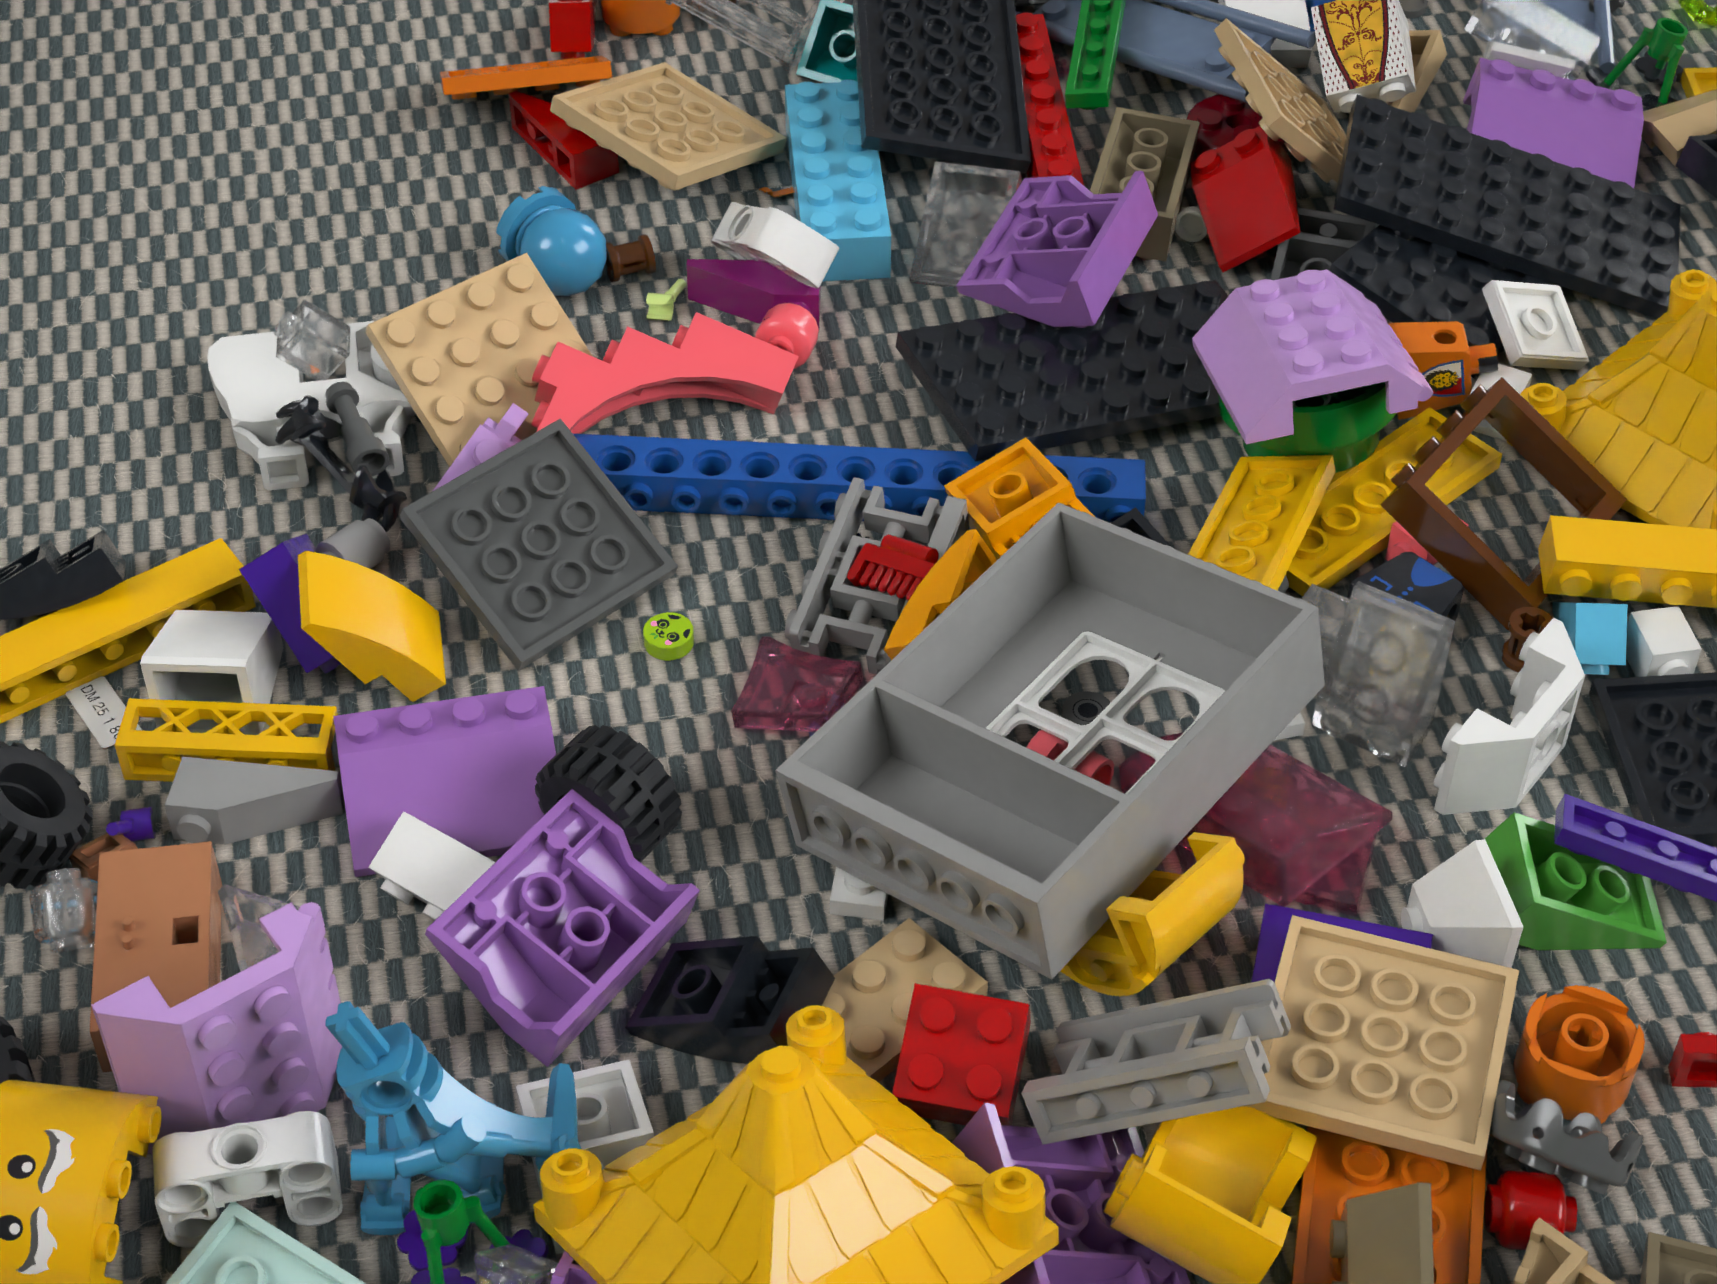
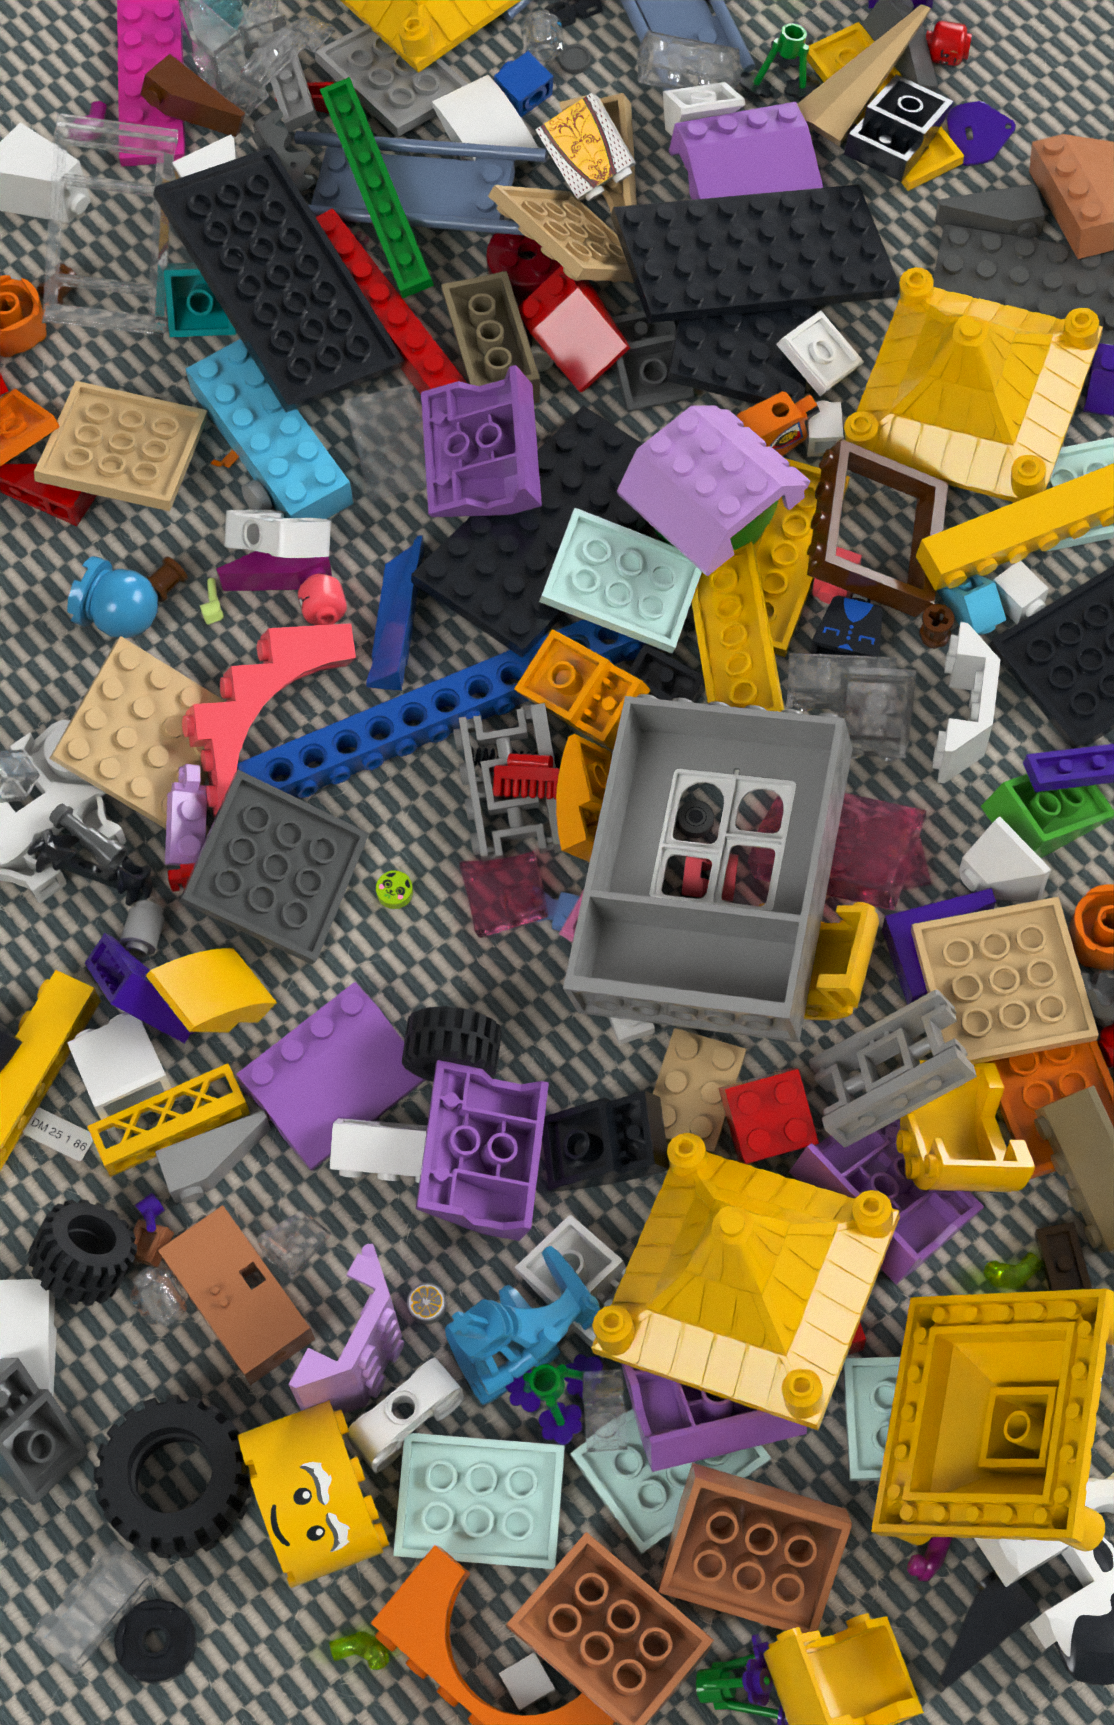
camera: 25 degrees left, 20 degrees up
none -> blue wedge [366,535,424,691]
none -> light aqua plate [539,508,702,653]

